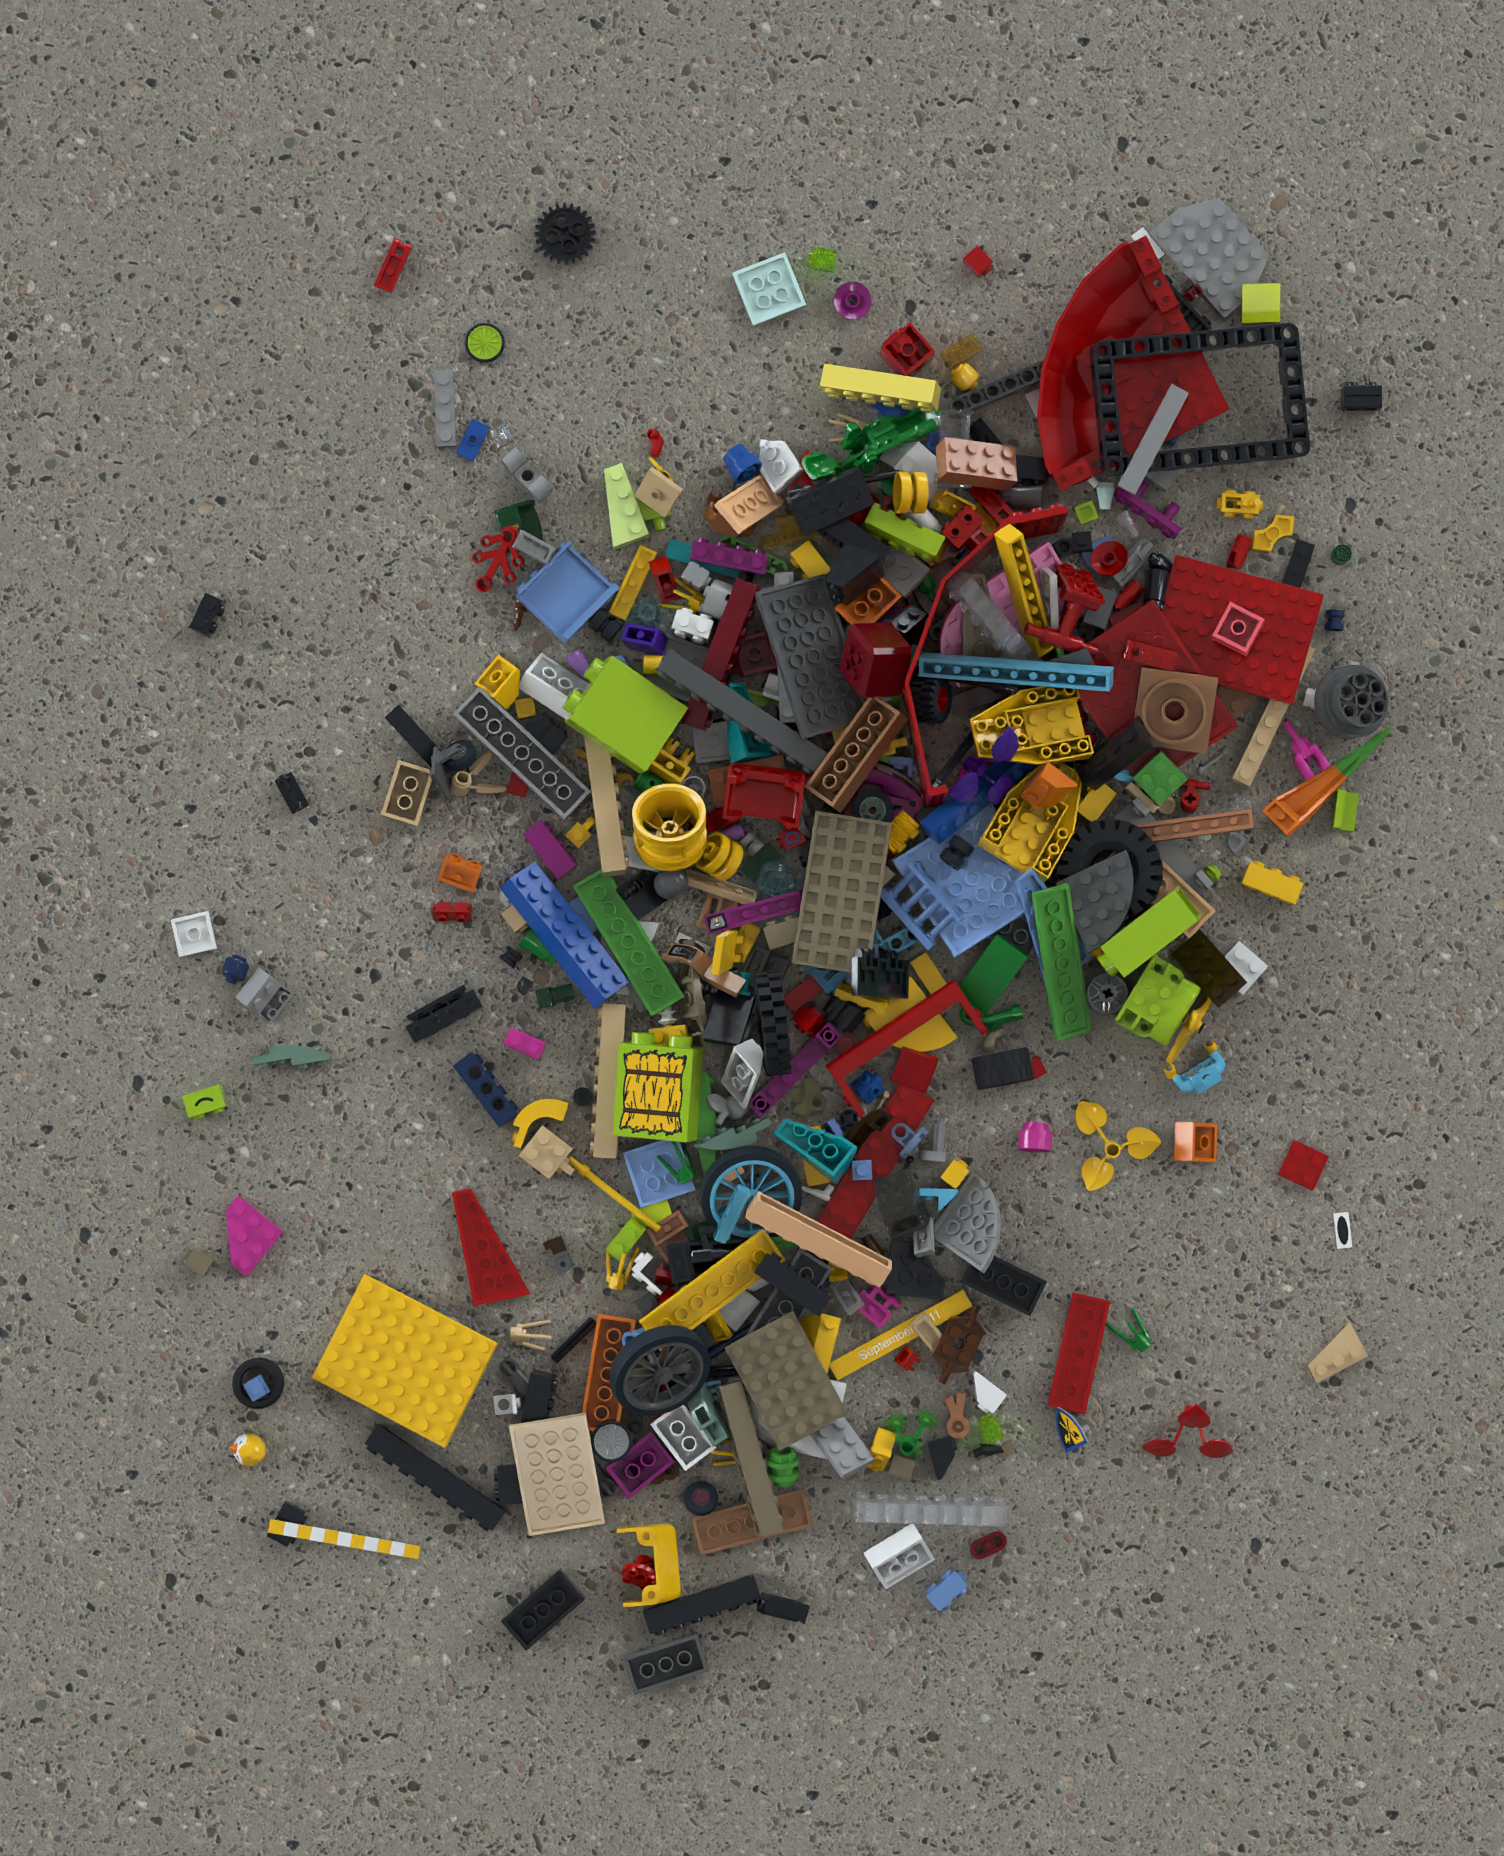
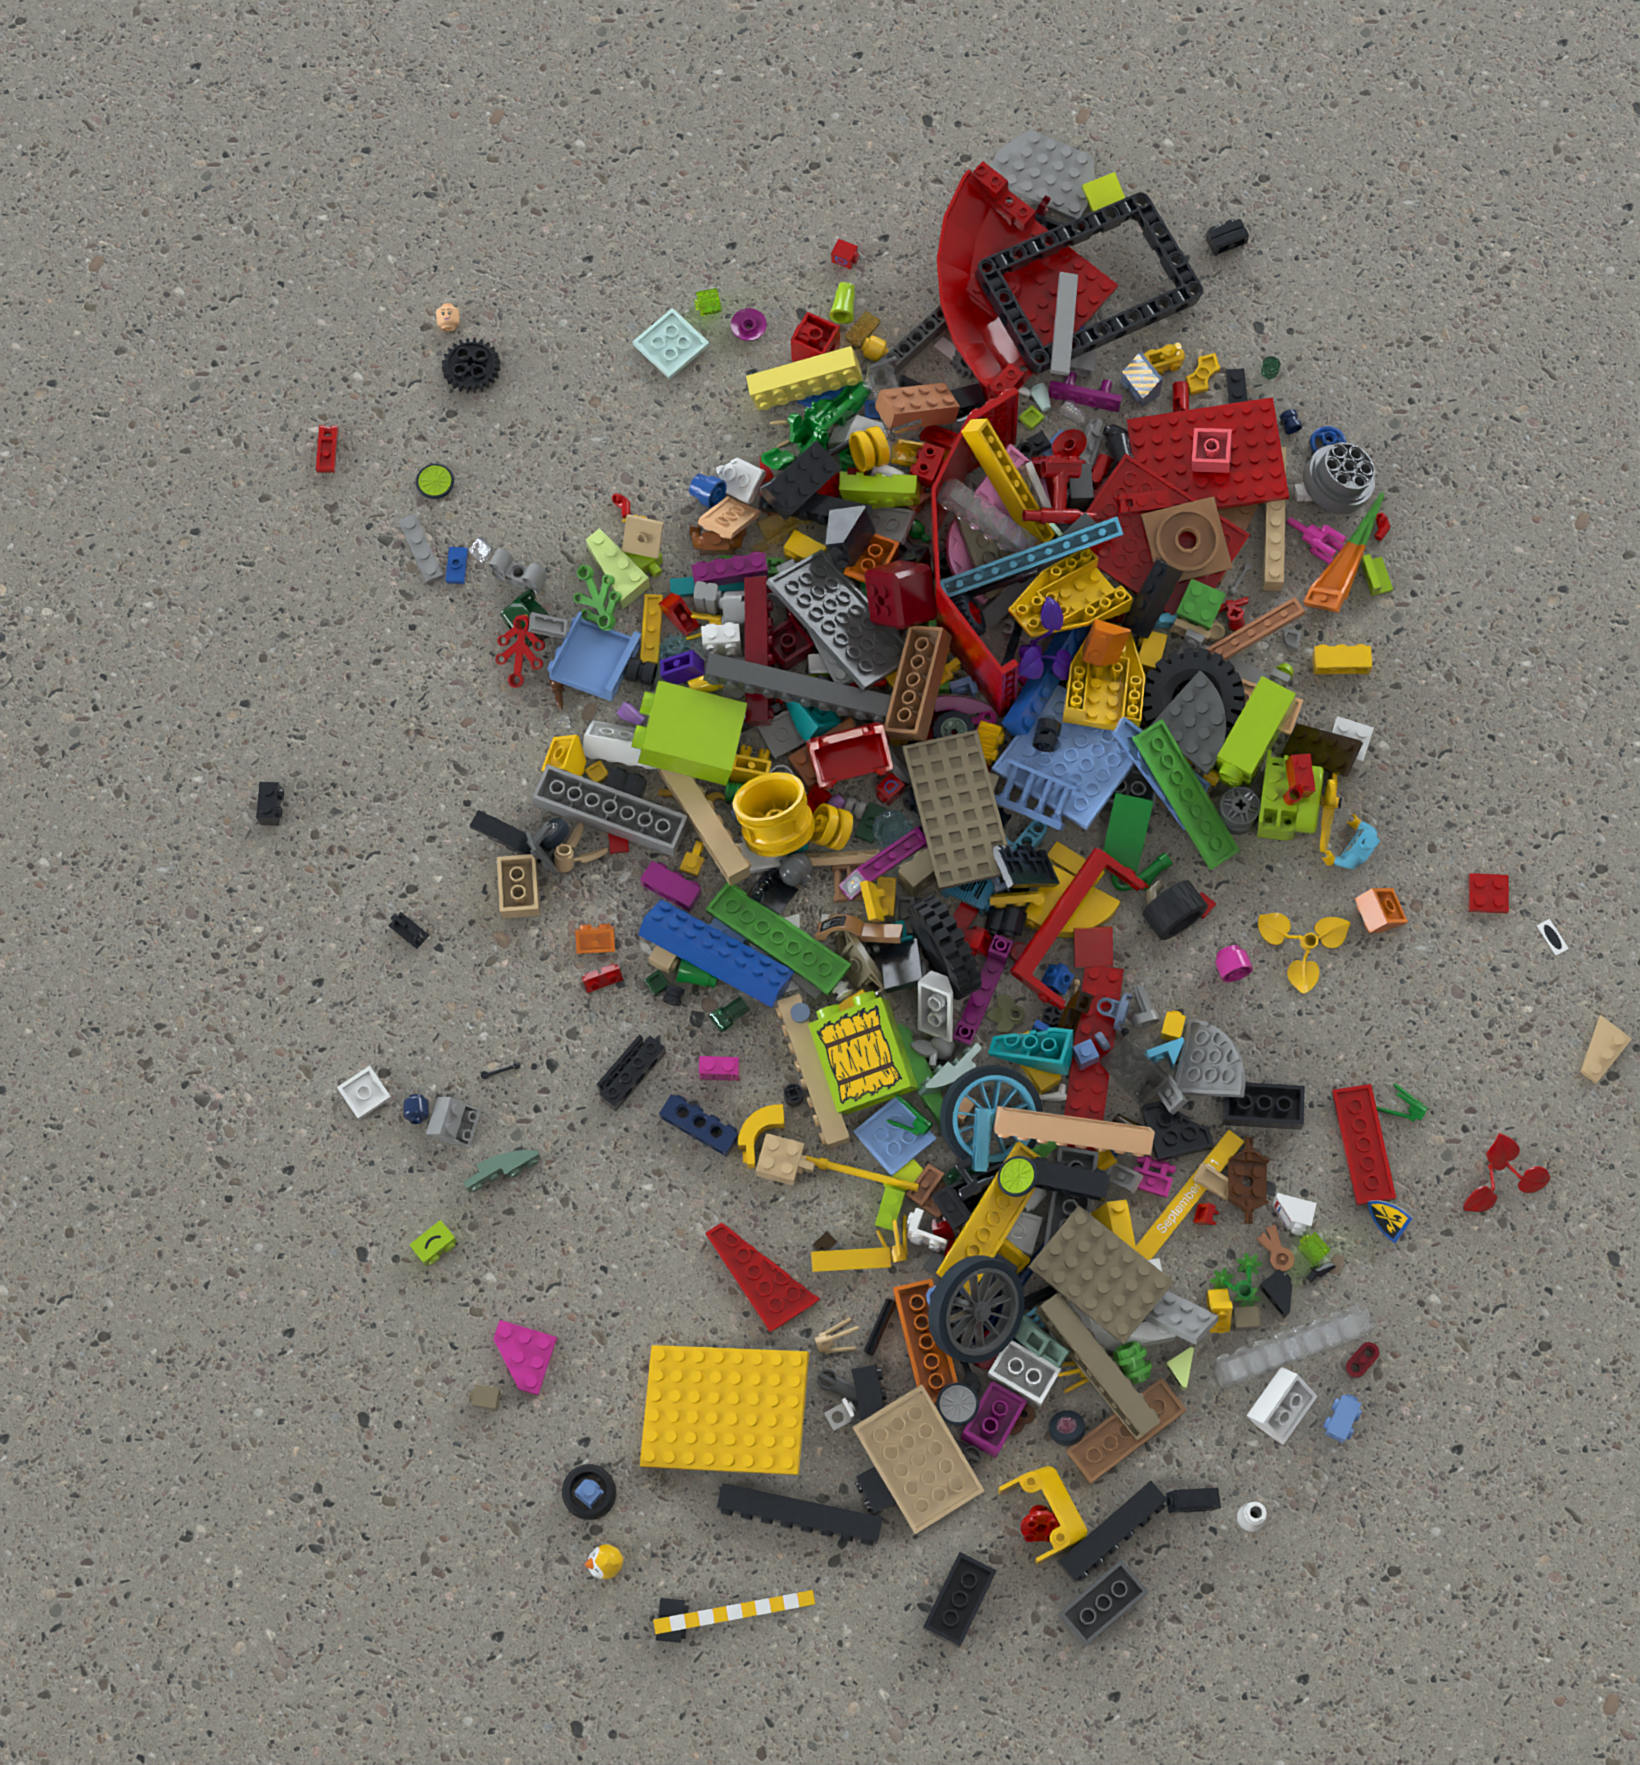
camera: 15 degrees left, 15 degrees down
none -> light nougat head [436,303,460,332]
none -> black hinge [481,1062,520,1079]
none -> bright green plant [573,565,622,631]
none -> dark green tile [643,969,670,997]
none -> sand blue tile [791,1003,810,1023]
none -> yellow tile [811,1247,891,1272]
none -> lime plant [829,282,855,324]
none -> lime wheel [998,1156,1038,1197]
none -> sand blue tile [1094,1031,1111,1051]
none -> slope [1120,352,1163,407]
none -> yellowish green slope [1165,1347,1194,1391]
none -> white plant [1237,1502,1267,1532]
none -> red hinge [1283,754,1316,806]
none -> blue piece [1310,426,1346,453]
none -> red arm [1374,513,1390,541]

